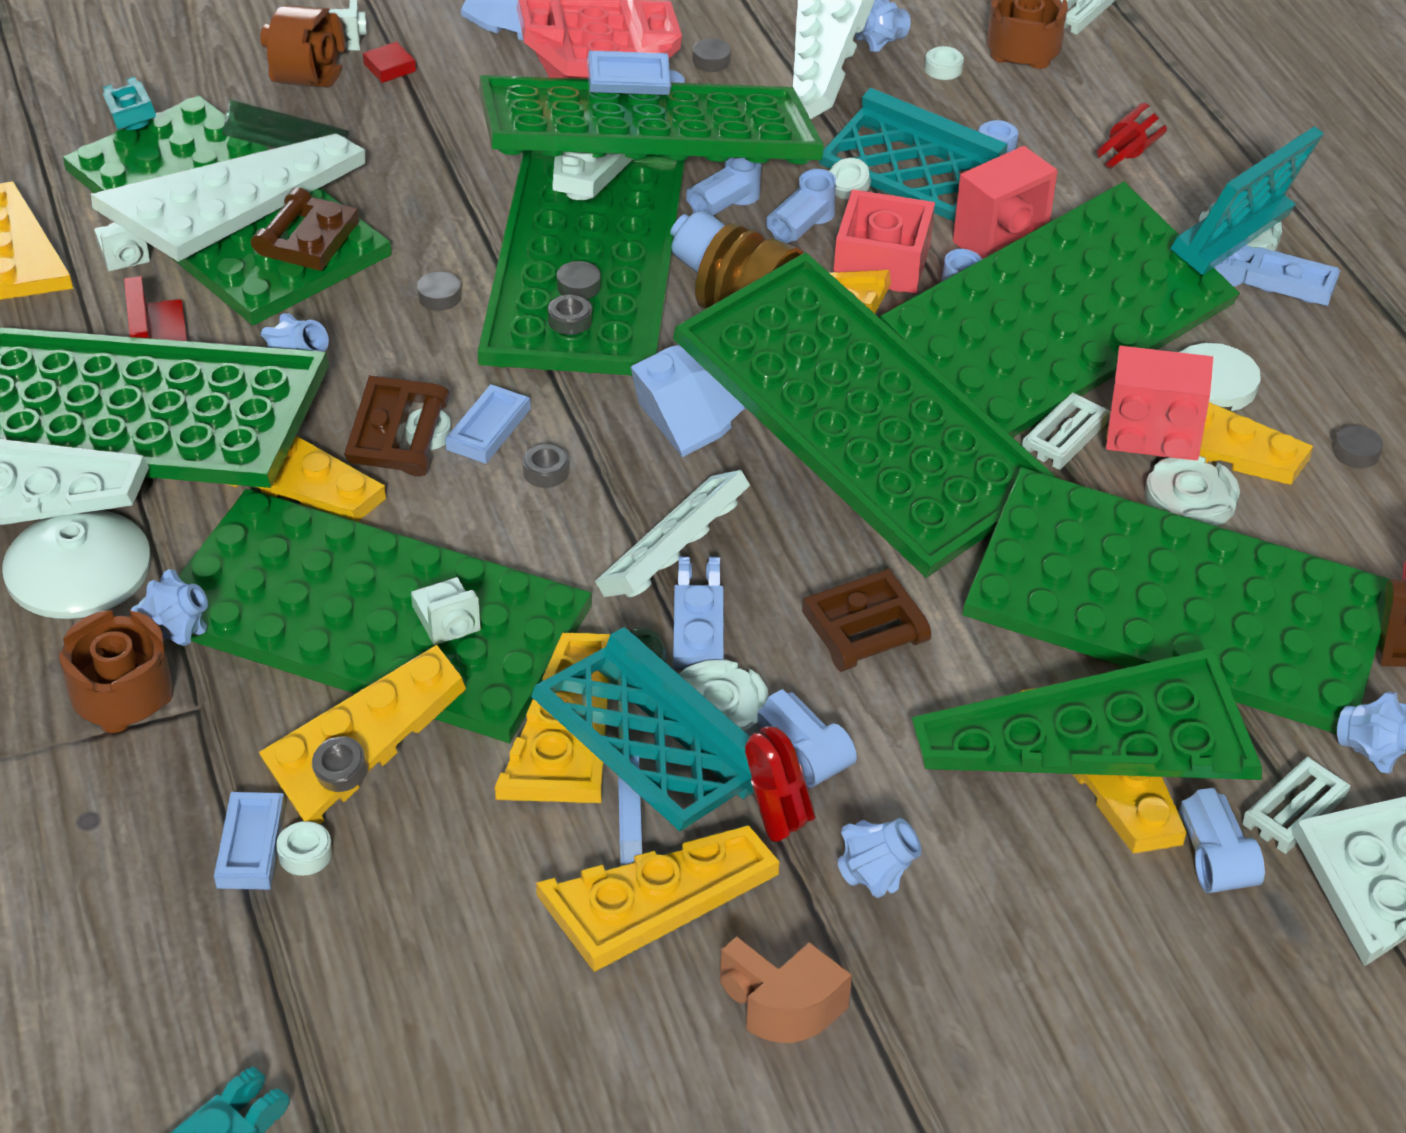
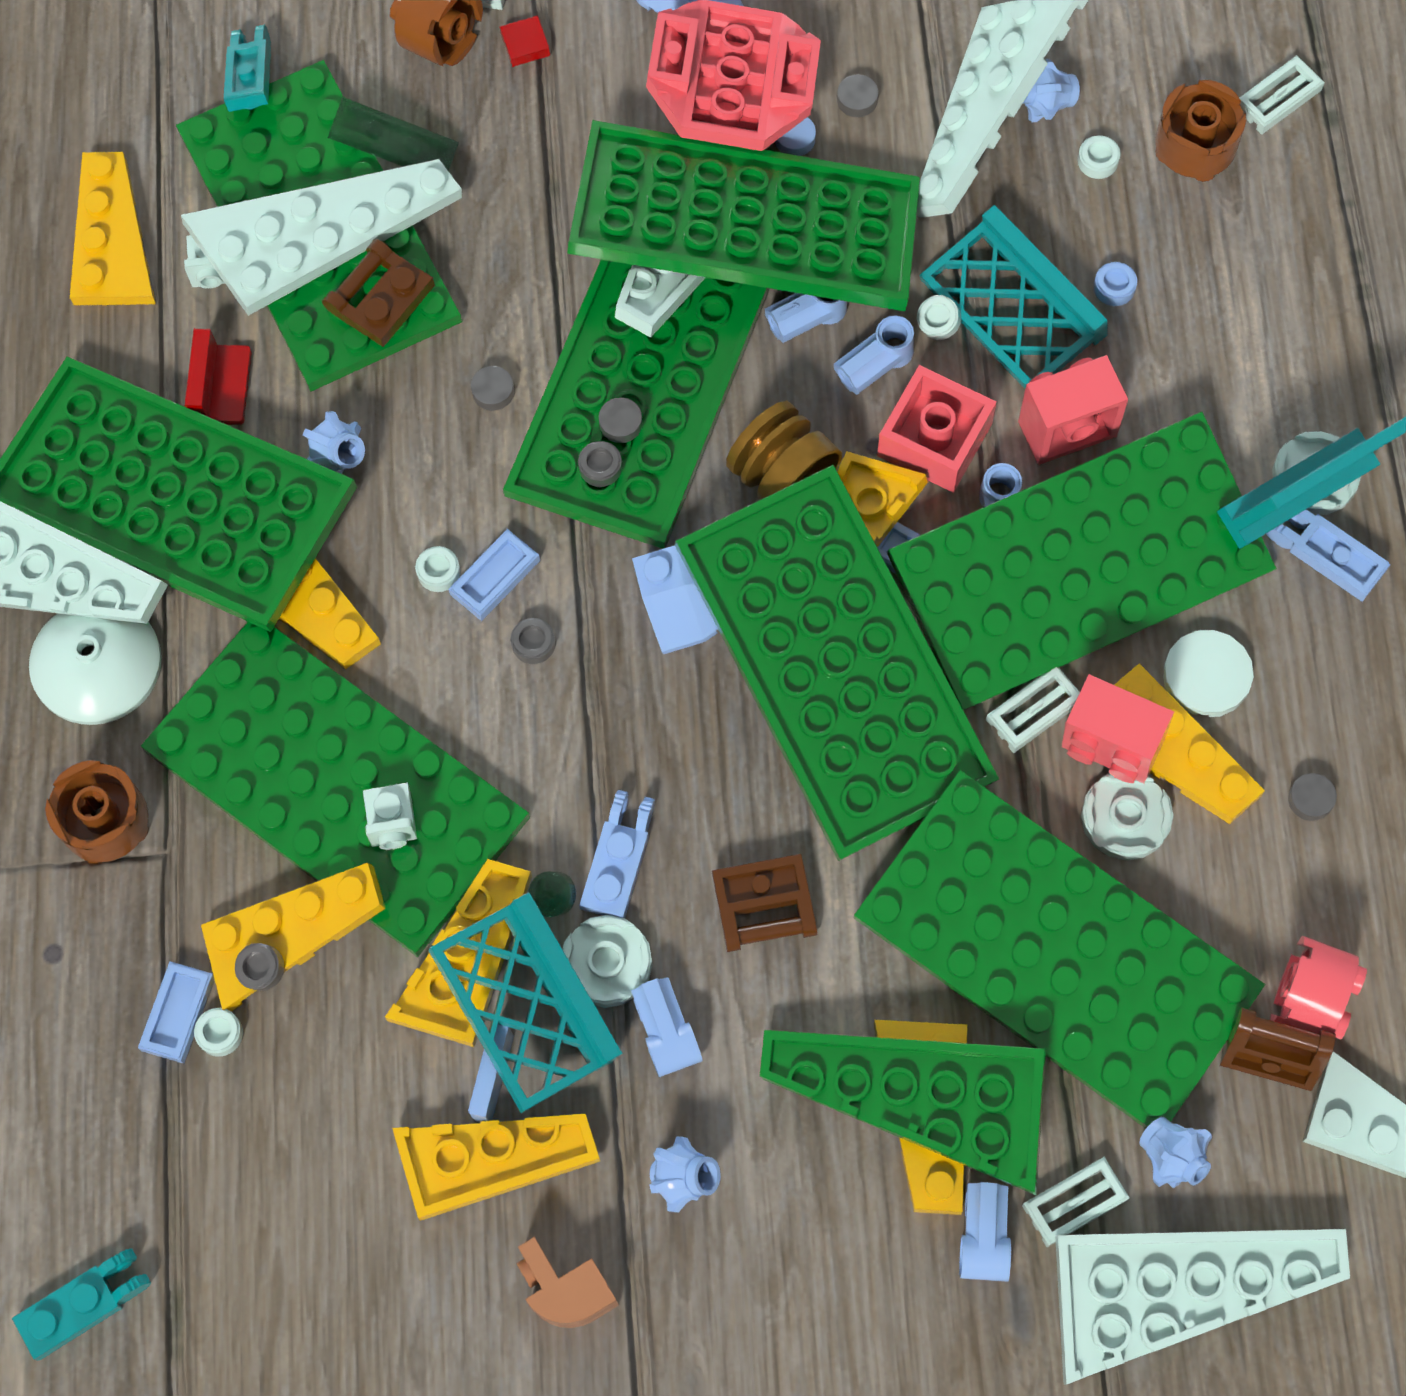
camera: 20 degrees right, 25 degrees up
light blue rock [130,569,208,646] -> none
reddish brown plate [344,375,450,477] -> none
light blue tile [587,51,671,95] -> none
light aqua plate [595,470,750,597] -> none
light blue head [670,210,725,273] -> none
red arm [745,726,816,842] -> none
red arm [1097,102,1167,169] -> none

